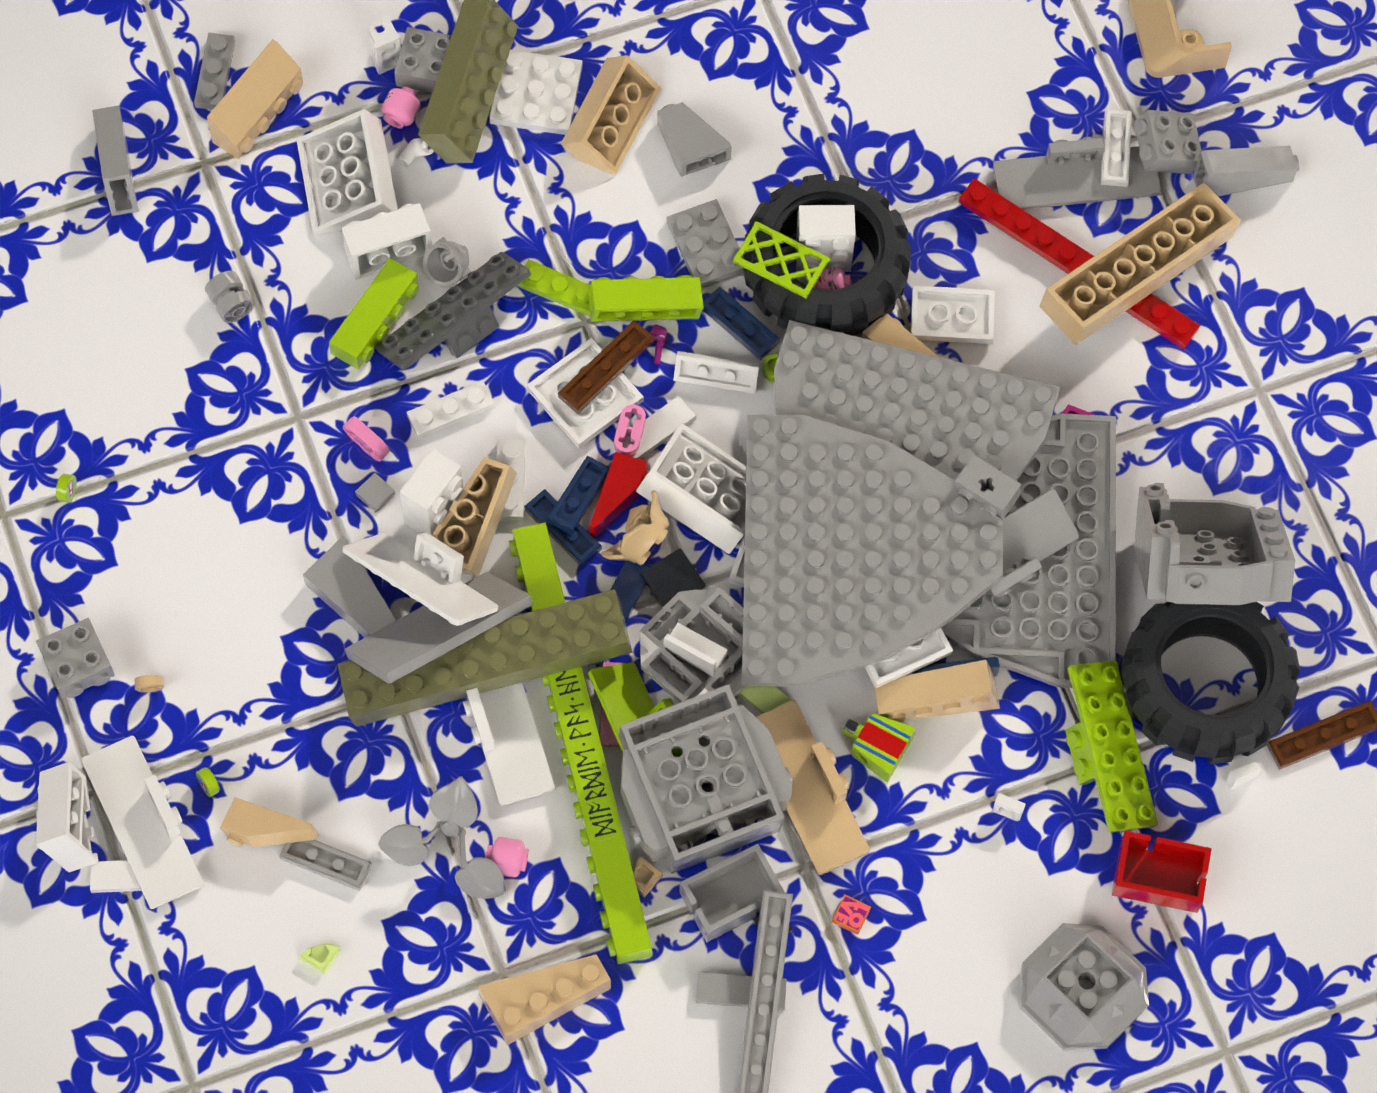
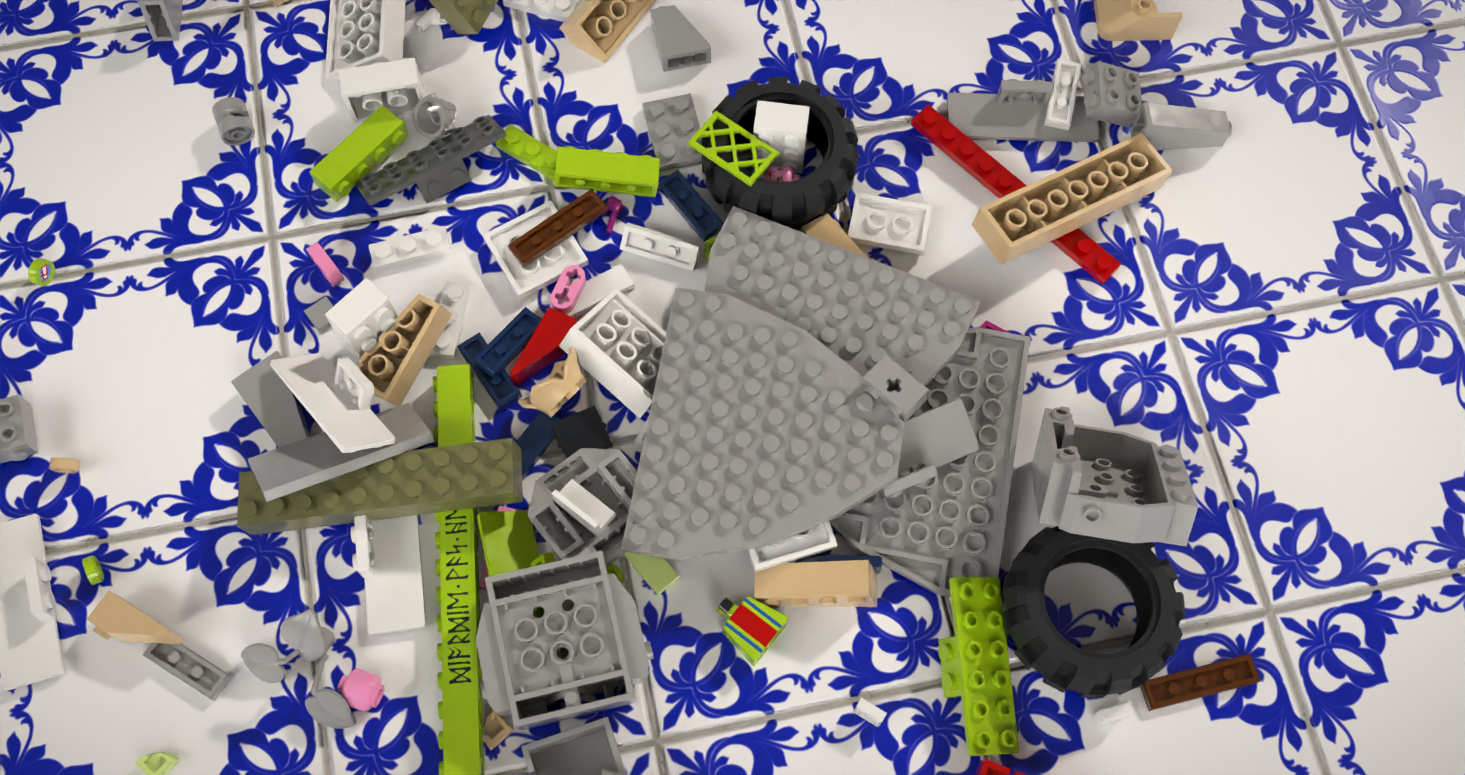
camera: 10 degrees right, 0 degrees up
tan bracket [756,700,870,875] -> none

